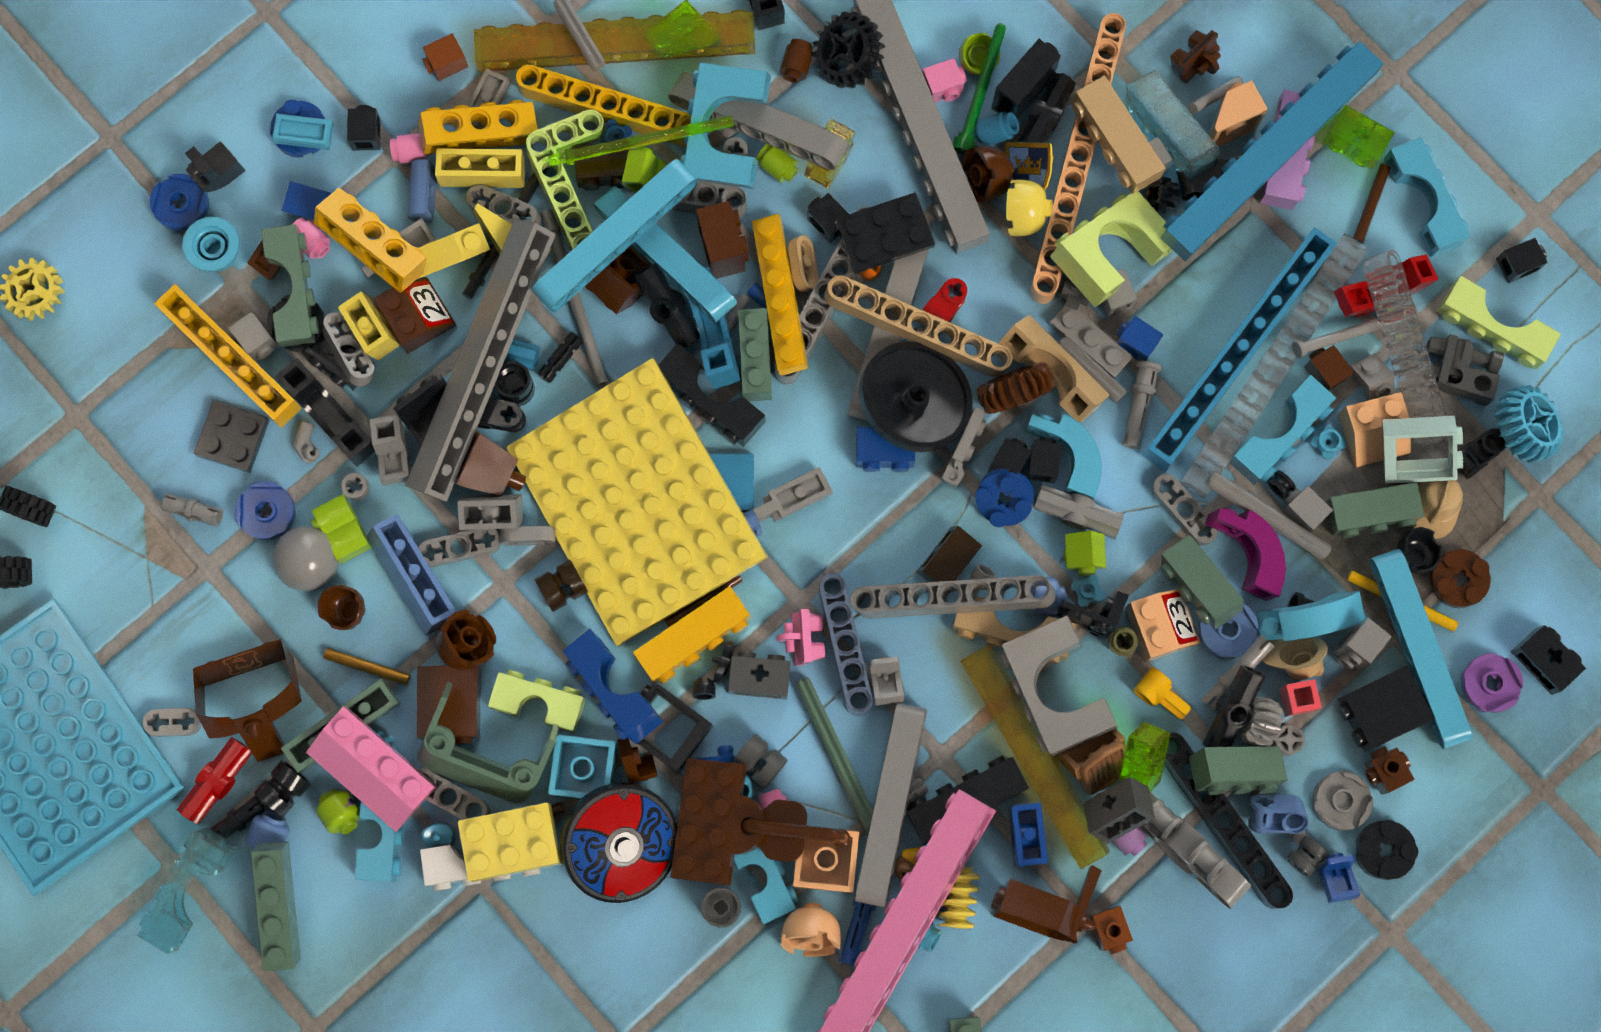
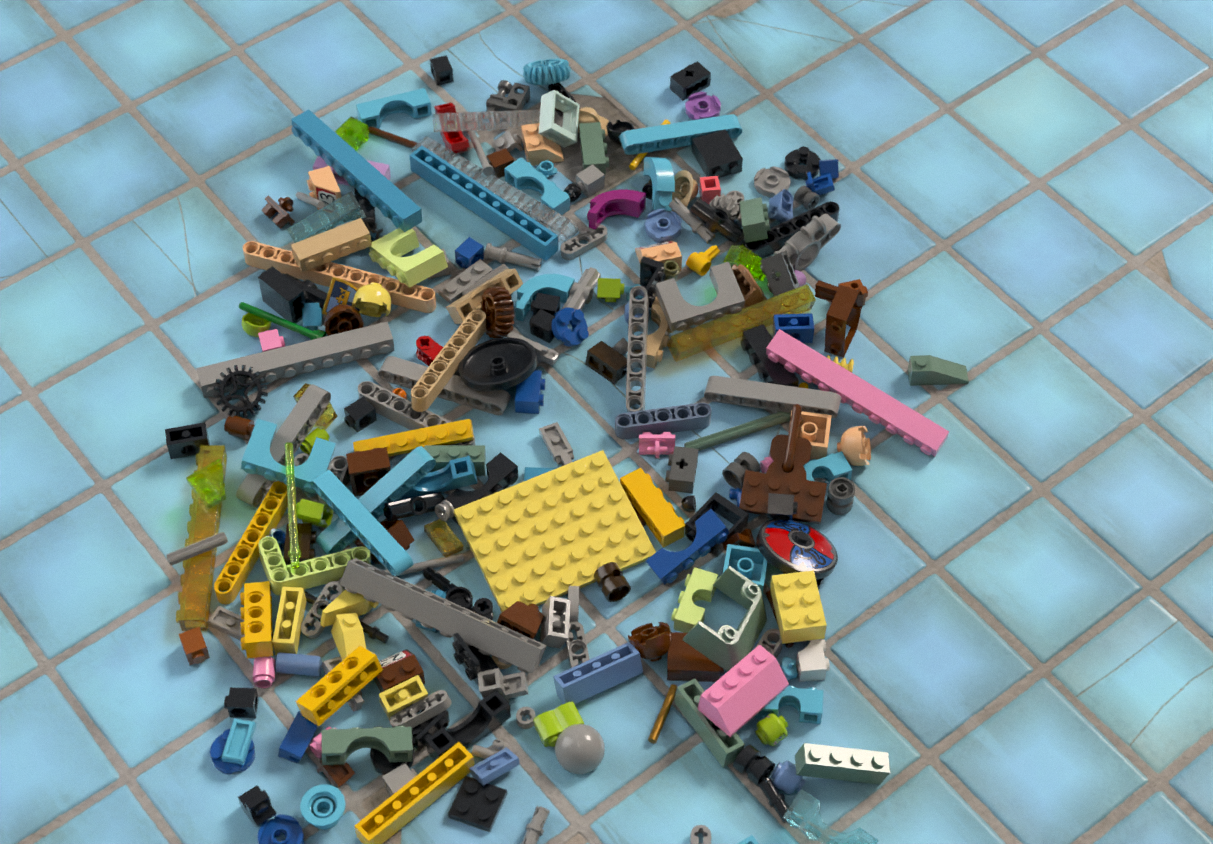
camera: 85 degrees left, 25 degrees down
red piece [177,737,252,825] -> none
reddish brown piece [193,639,302,762] -> none
blue plate [235,481,296,540] -> none
reddish brown hair [318,585,366,630] -> none
black piece [712,641,737,684] -> none
tan plate [788,235,819,293] -> none
black plate [835,192,935,274] -> none
blue pin [839,899,877,966] -> none
light grey bracket [870,657,904,706] -> none
dark grey gear [1060,277,1089,311] -> none
sand green brick [1160,535,1244,630] -> none
light grey axle [1206,472,1331,559] -> none
light grey brick [1333,617,1392,671] -> none
reddish brown brick [1364,746,1415,795] -> none
reddish brown plate [1429,549,1491,608] -> none
yellowish green arch [1436,276,1561,369] -> none
none -> clear yellow plate [424,519,463,558]
none -> light grey bush [435,500,454,521]
none -> medium blue plate [470,747,520,785]
none -> black brick [767,493,798,520]
none -> blue tile [819,159,839,178]

